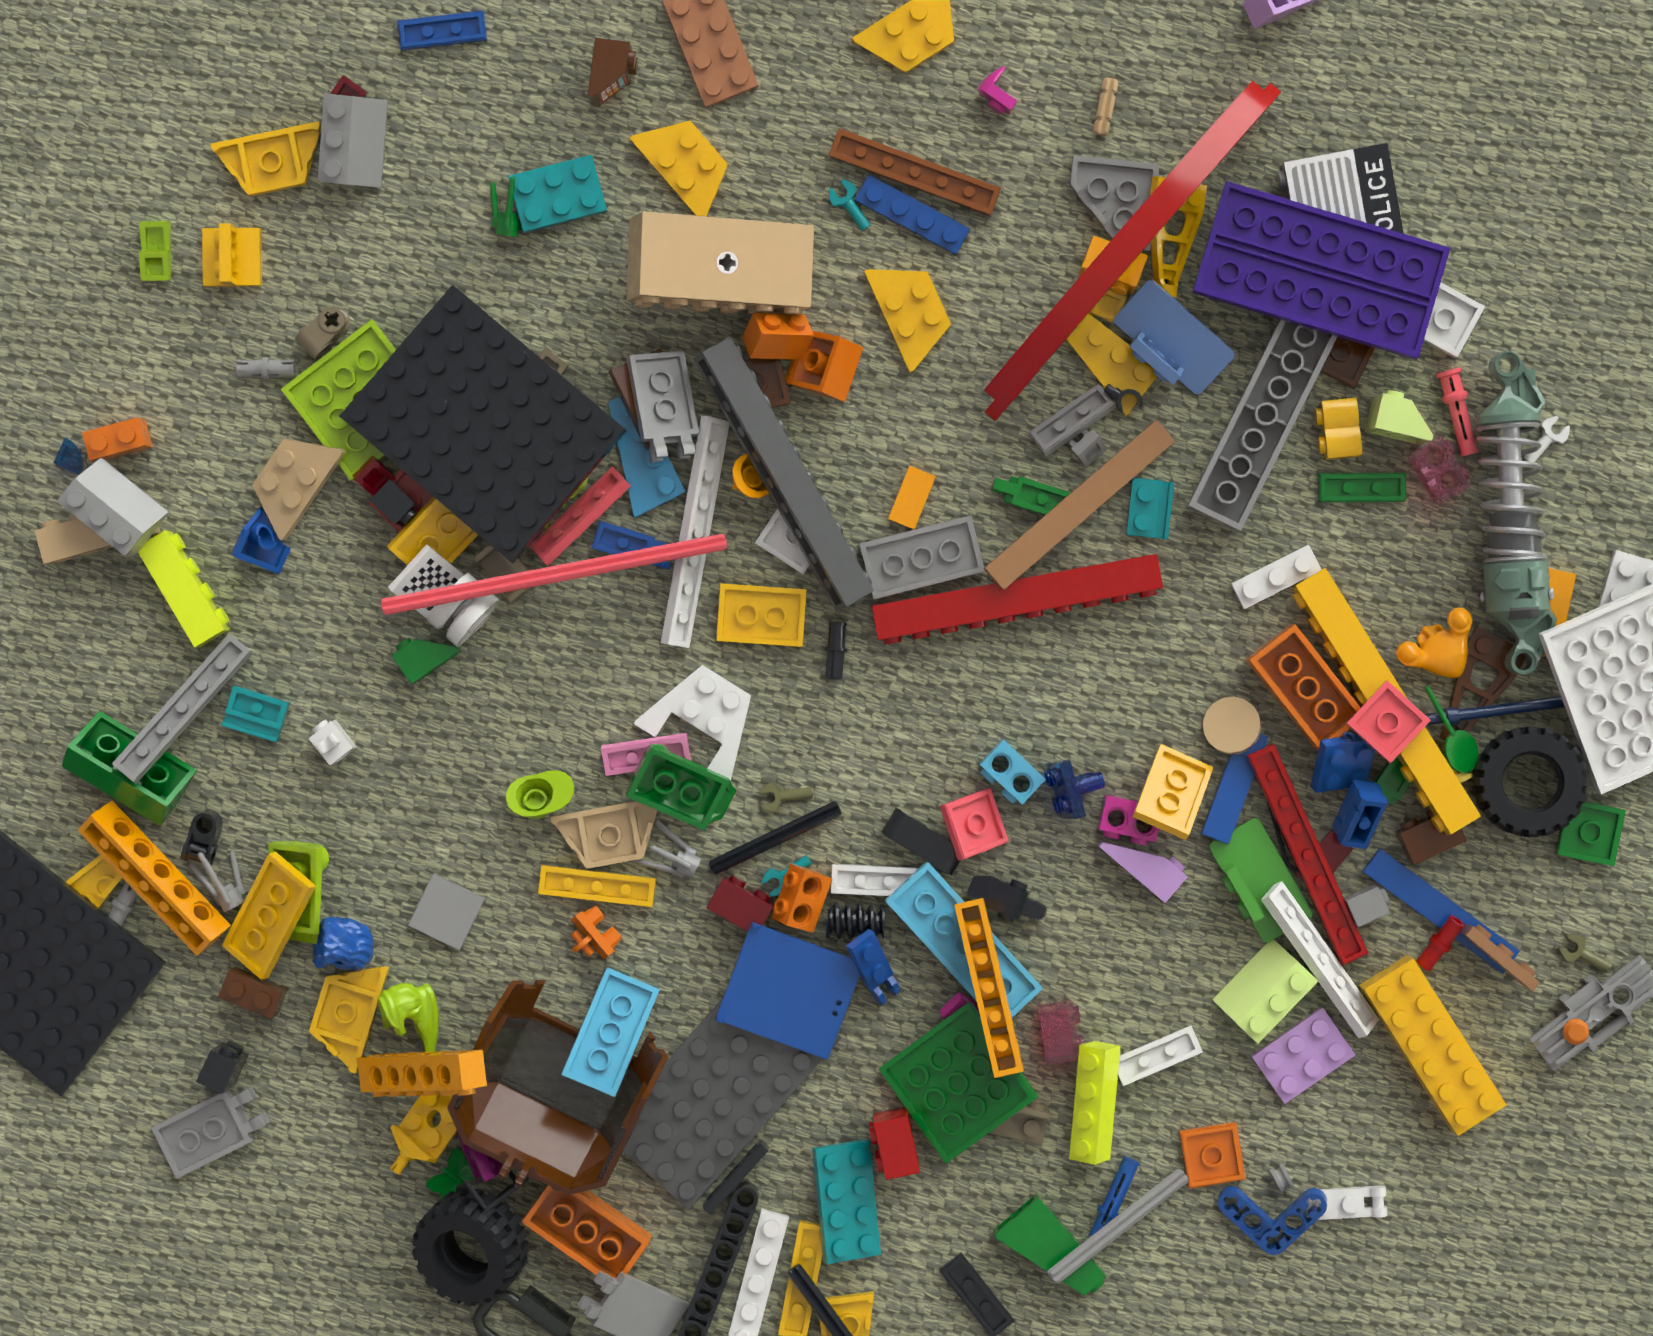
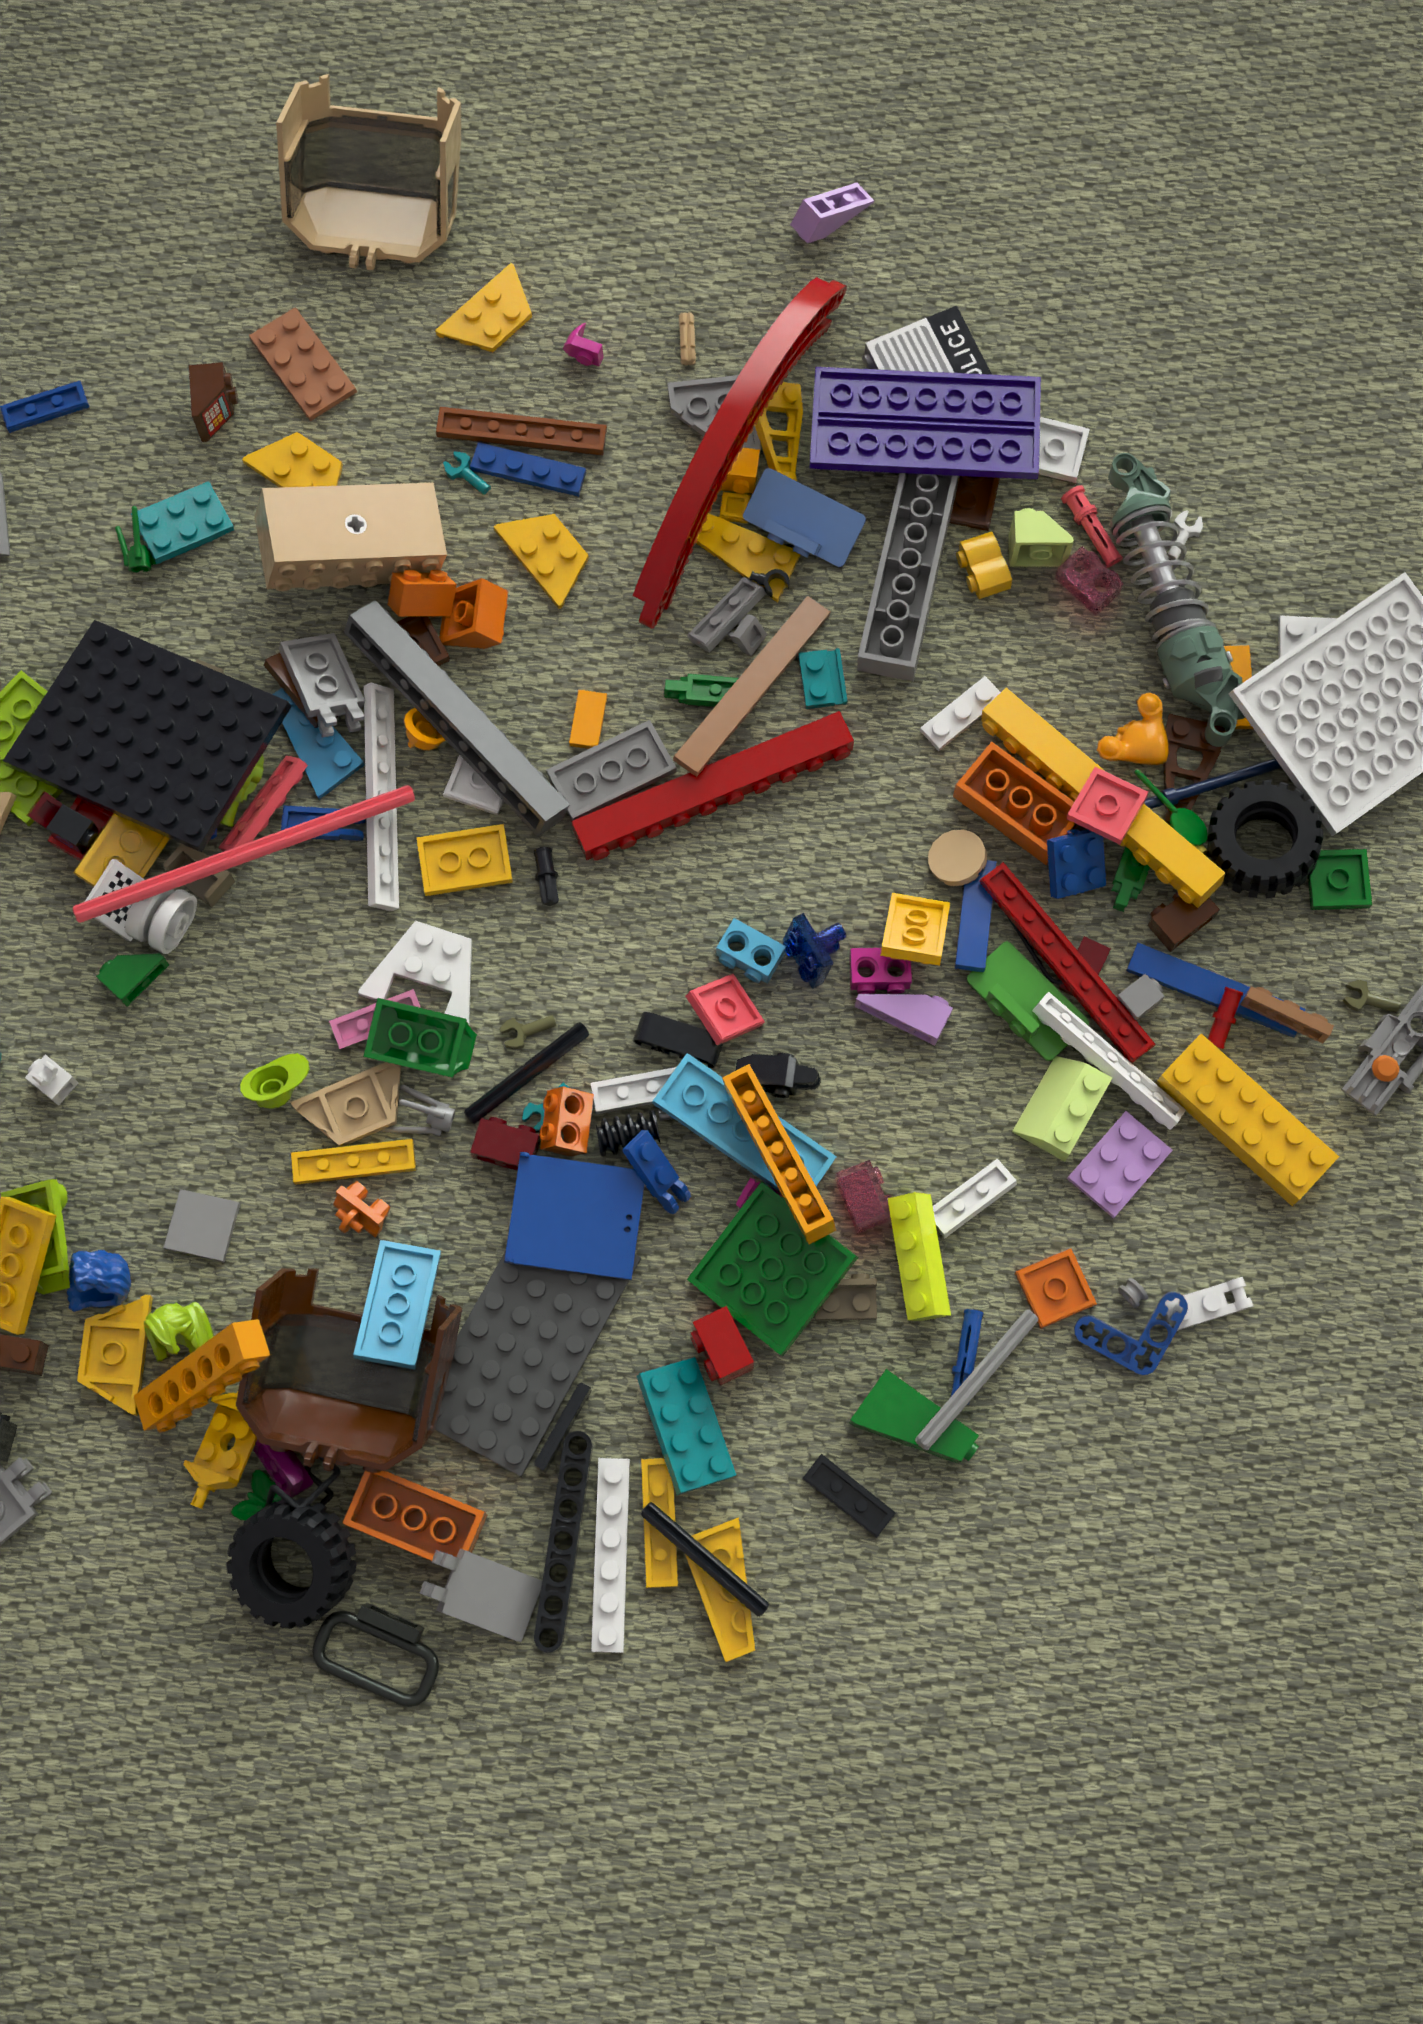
camera: 10 degrees left, 15 degrees down
green tile [1318,473,1406,503] -> none
blue brick [1332,779,1388,849] -> none

